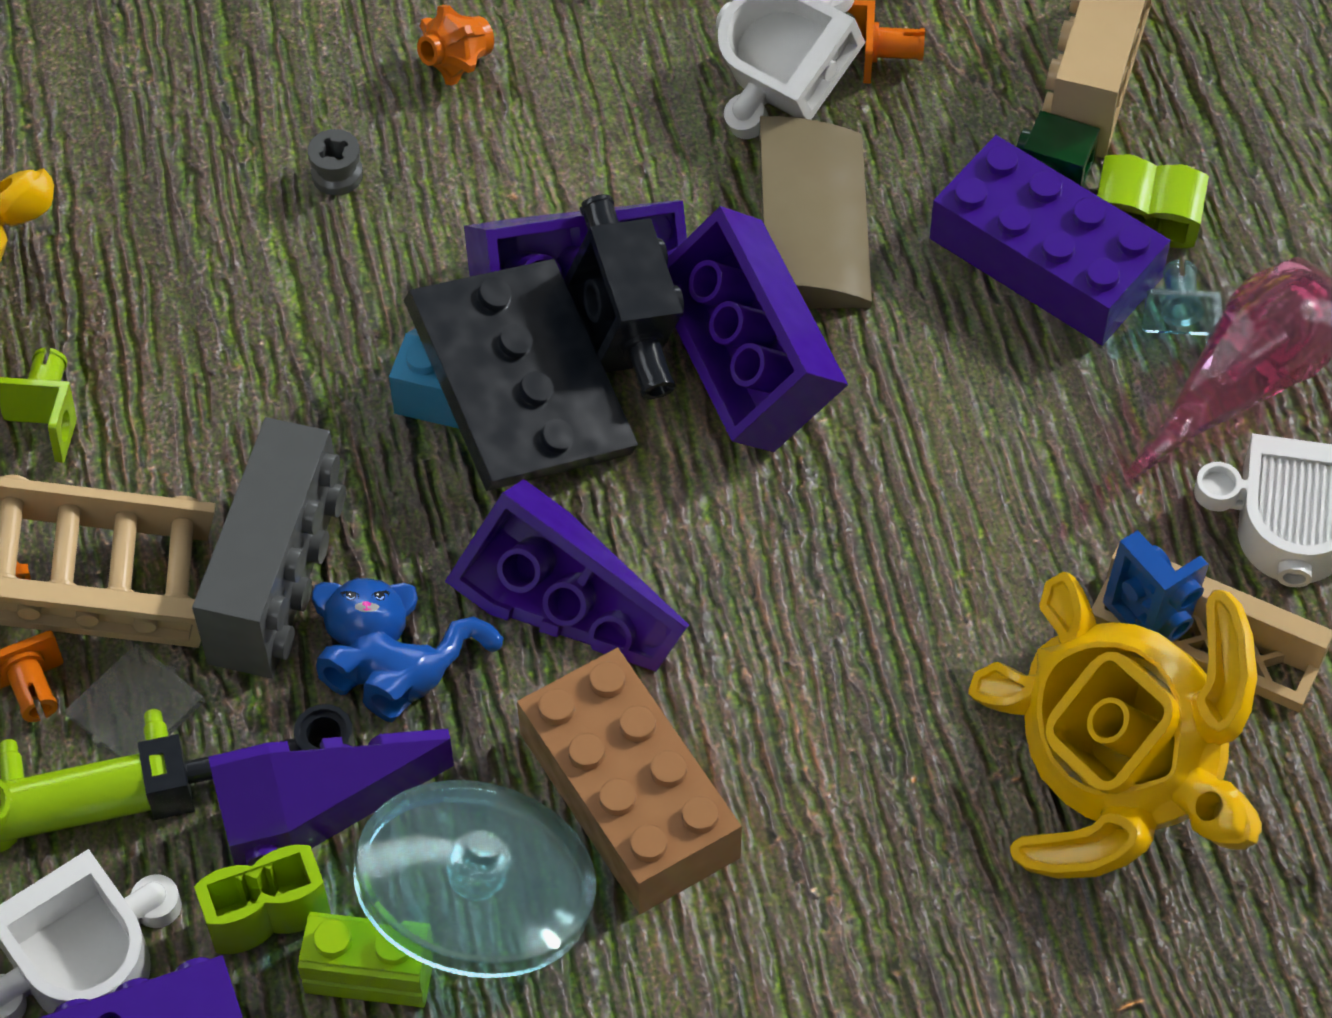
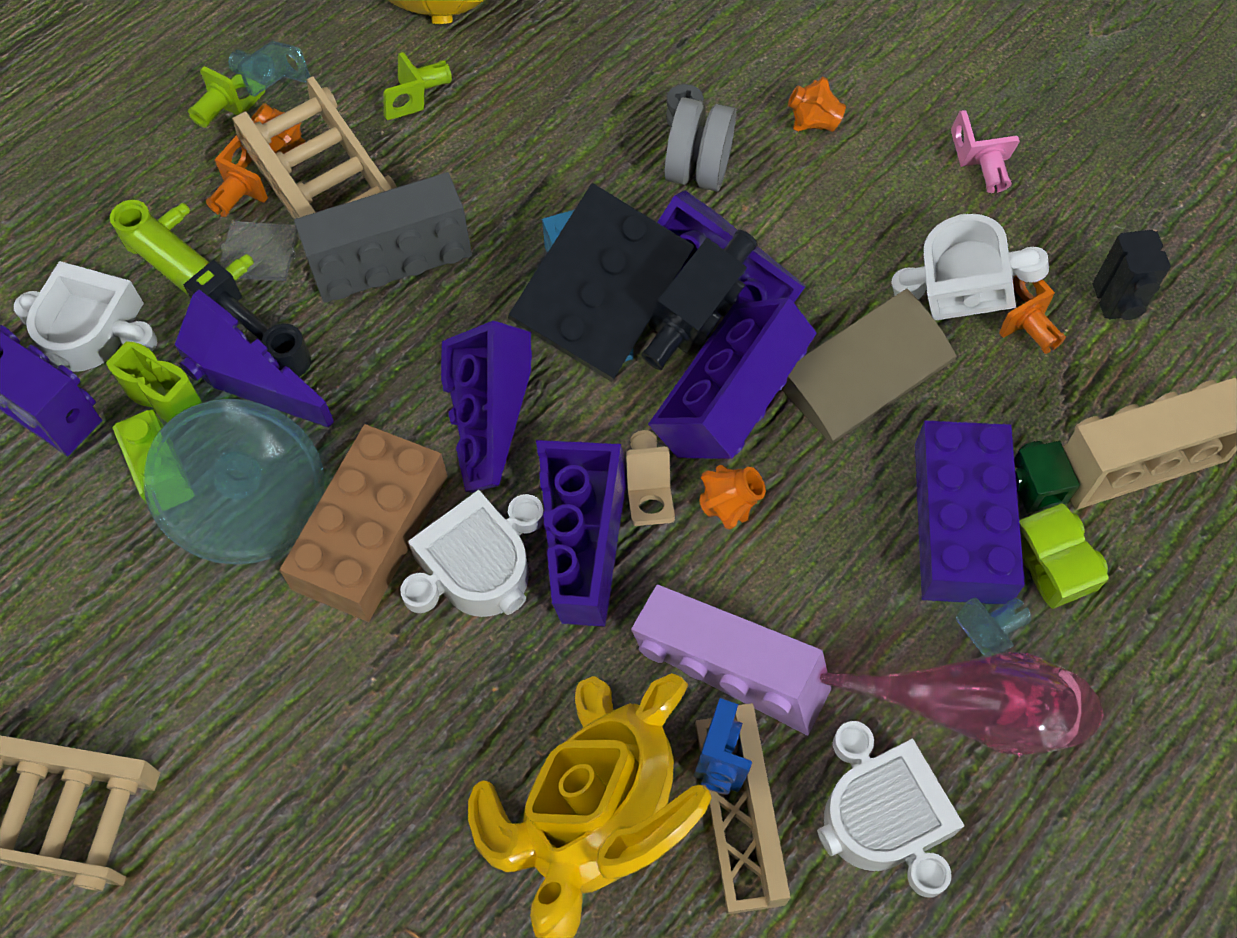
camera: 55 degrees right, 5 degrees up
blue animal [312,578,504,722] -> none
none -> white piece [400,490,544,617]
none -> dark purple wedge [536,440,627,627]
none -> tan bracket [626,430,675,526]
none -> lavender wedge [631,584,831,736]
none -> light grey wheel [665,97,737,192]
none -> orange rock [700,465,766,530]

